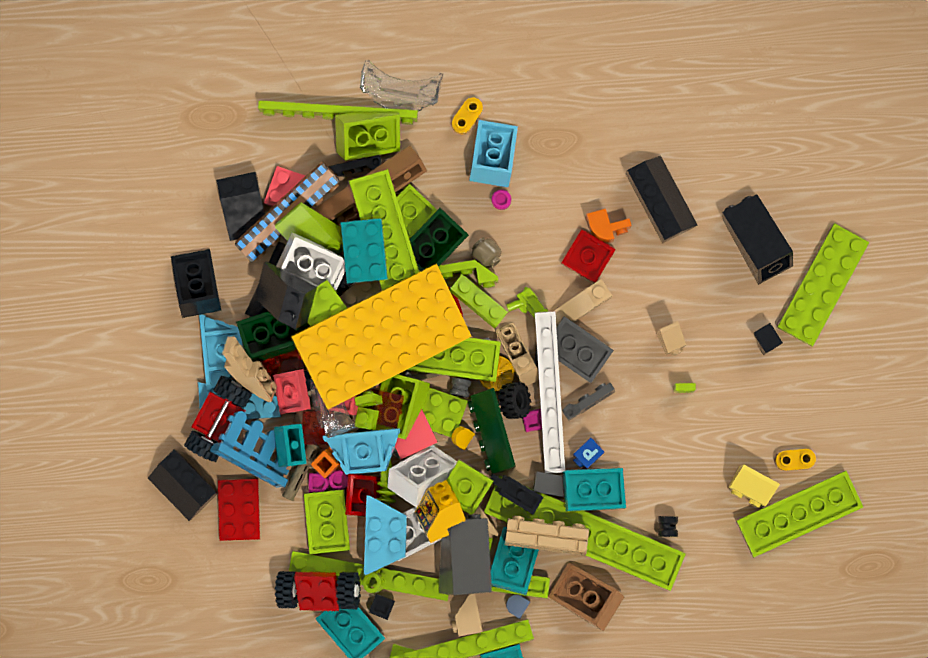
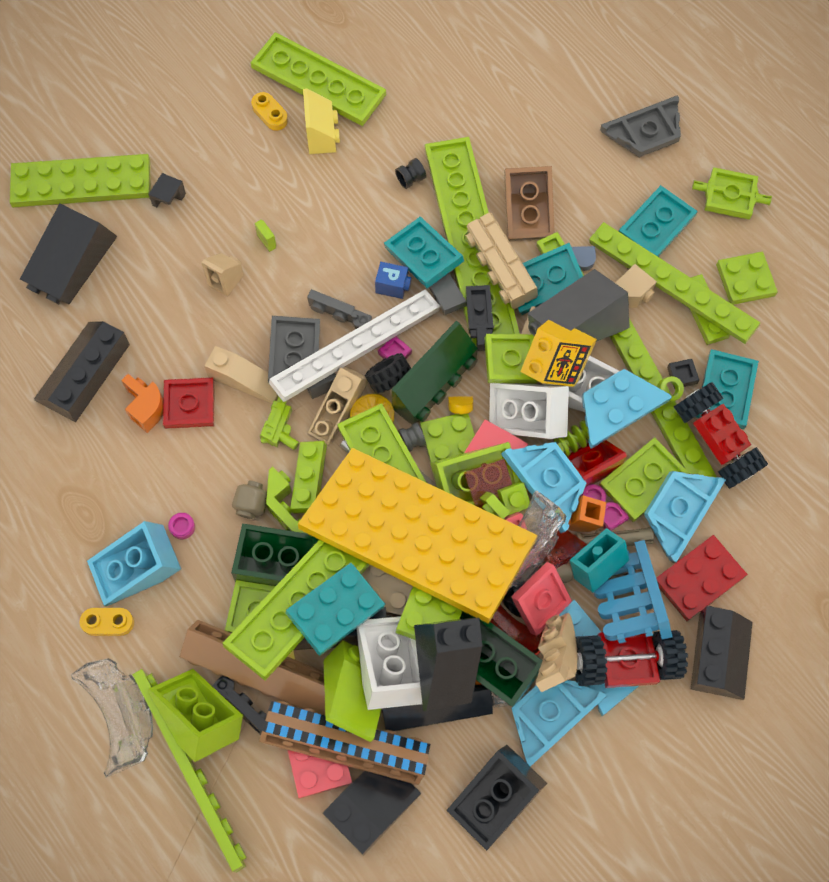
camera: 125 degrees left, 15 degrees down
none -> medium azure wing [644,471,726,562]

